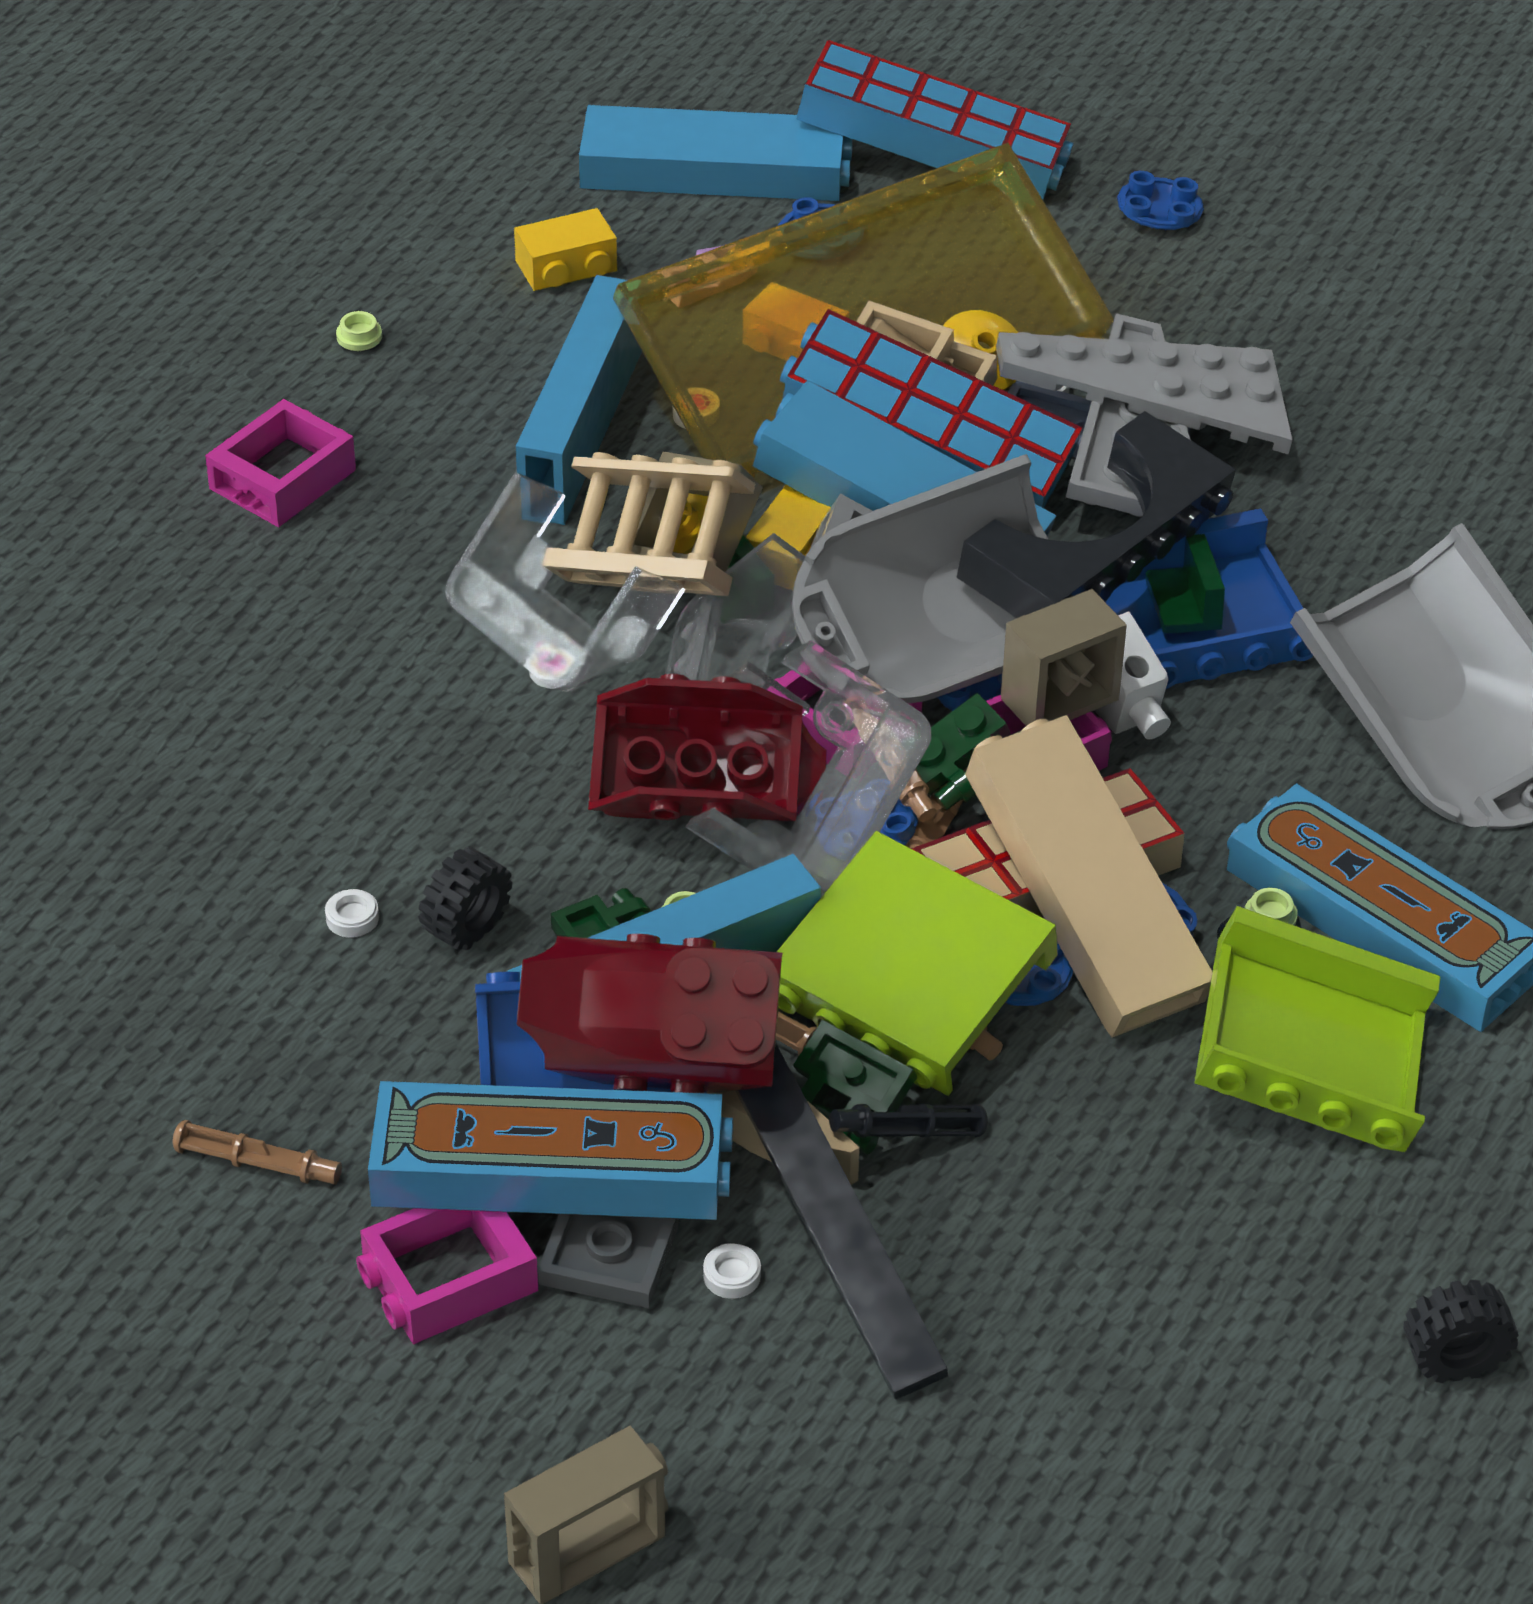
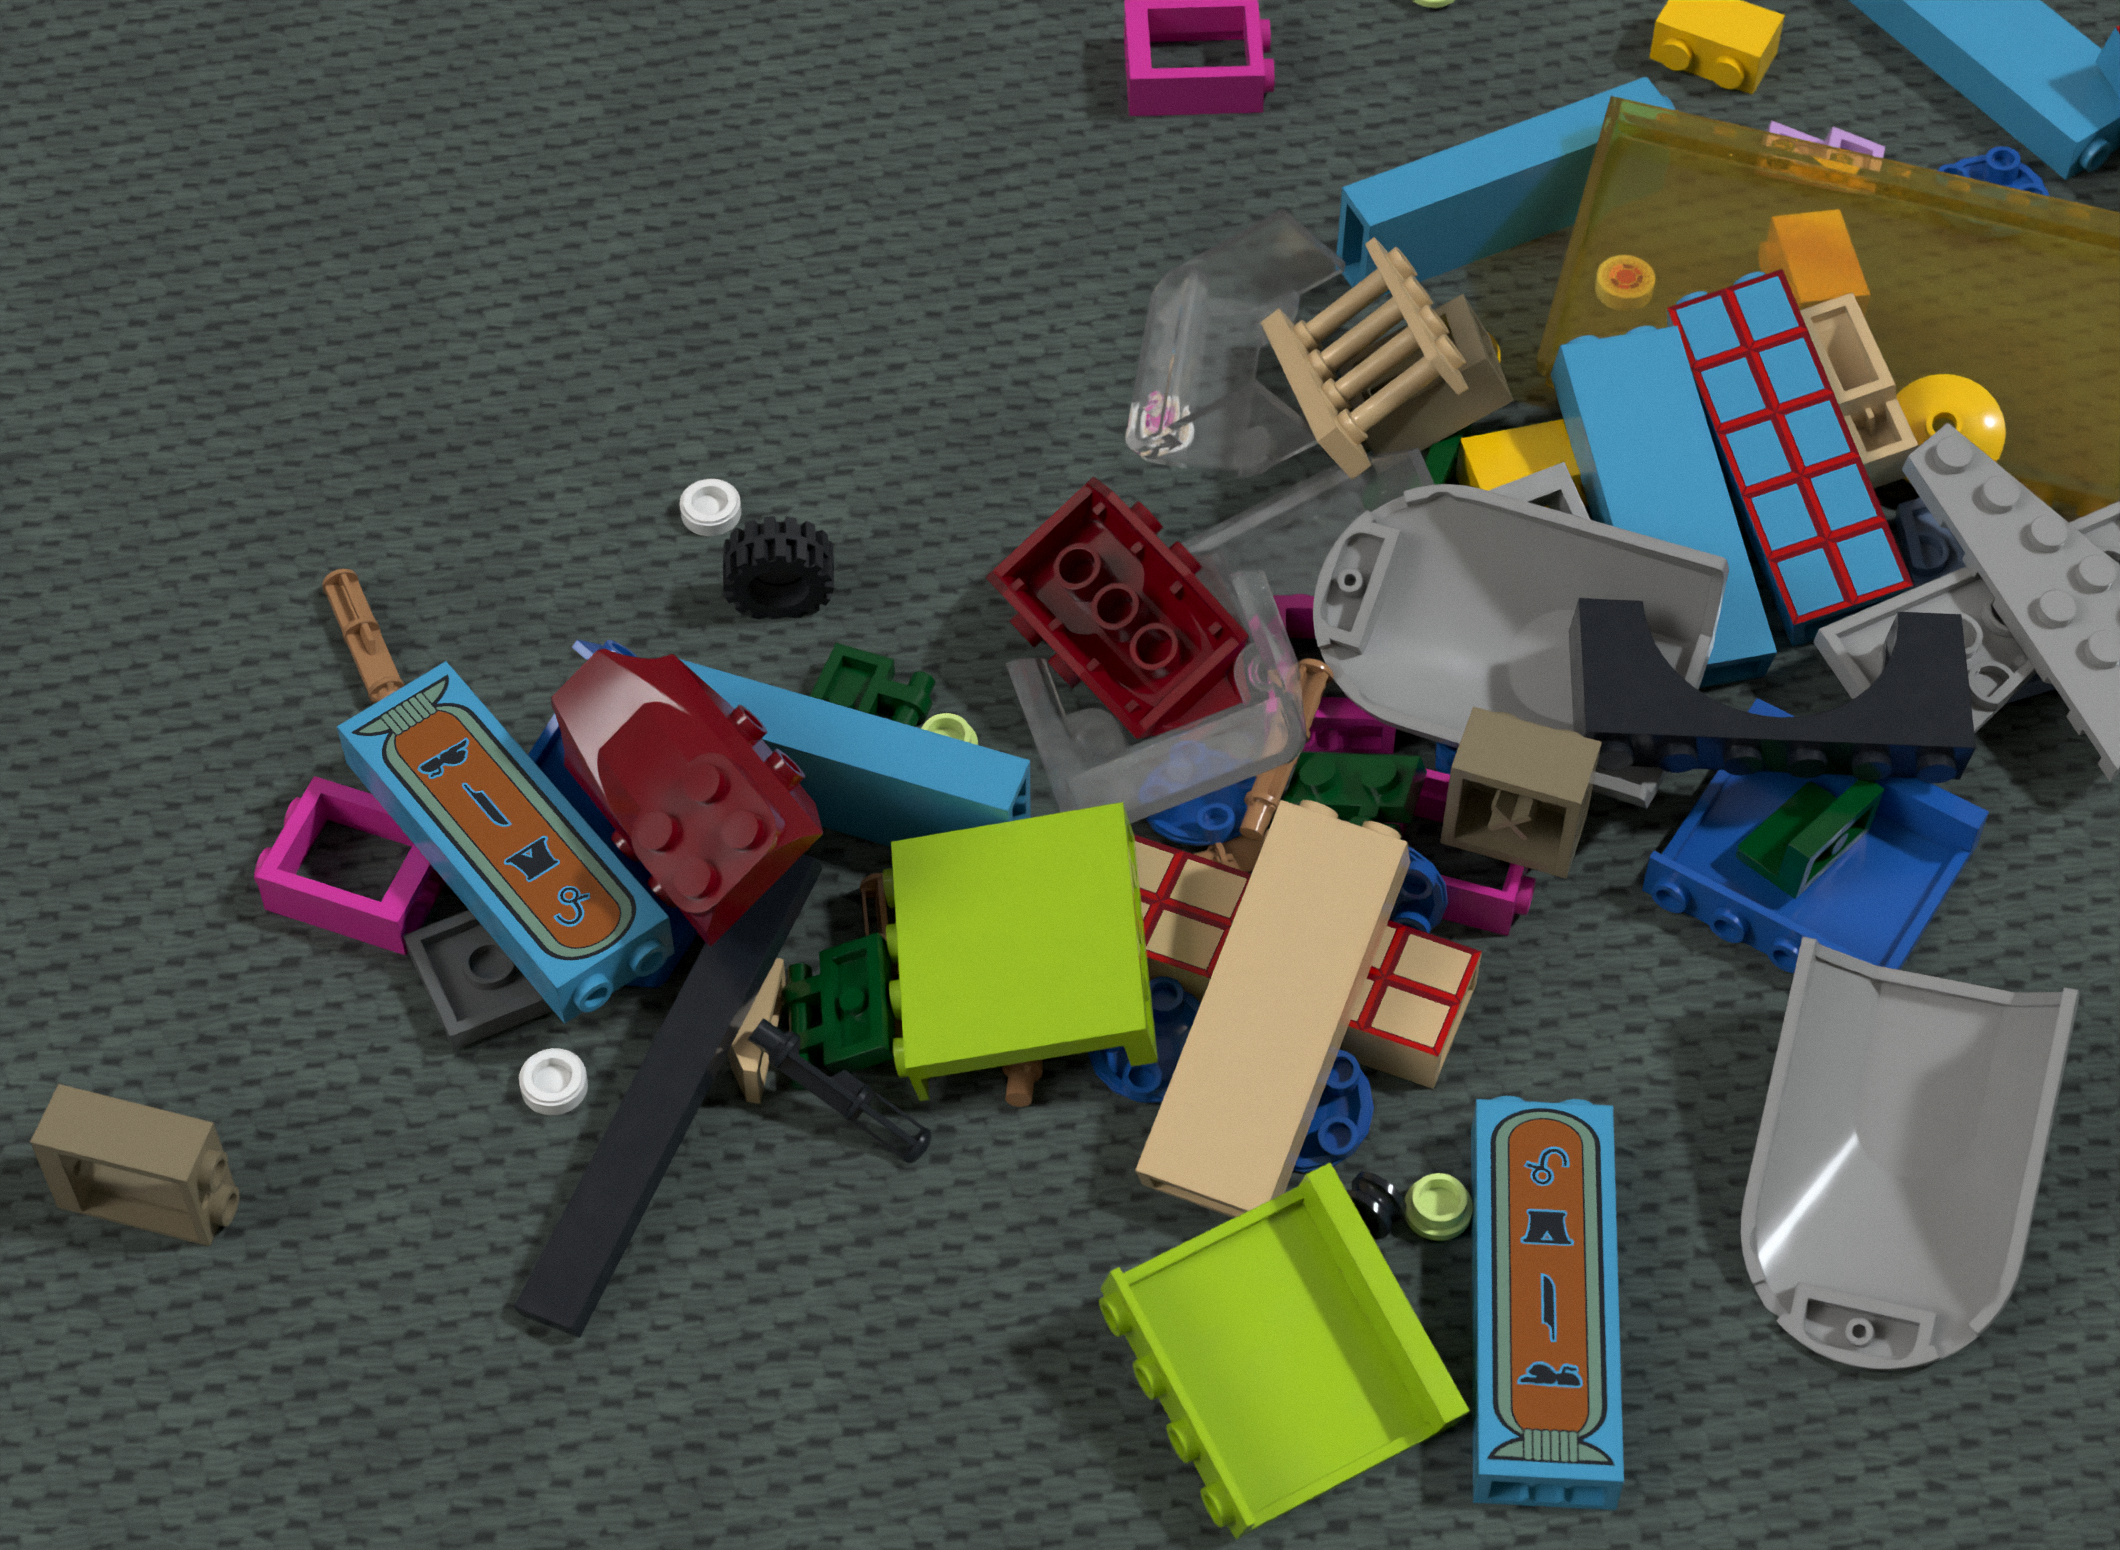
camera: 50 degrees right, 10 degrees up
white torso [1094,611,1171,739] -> none

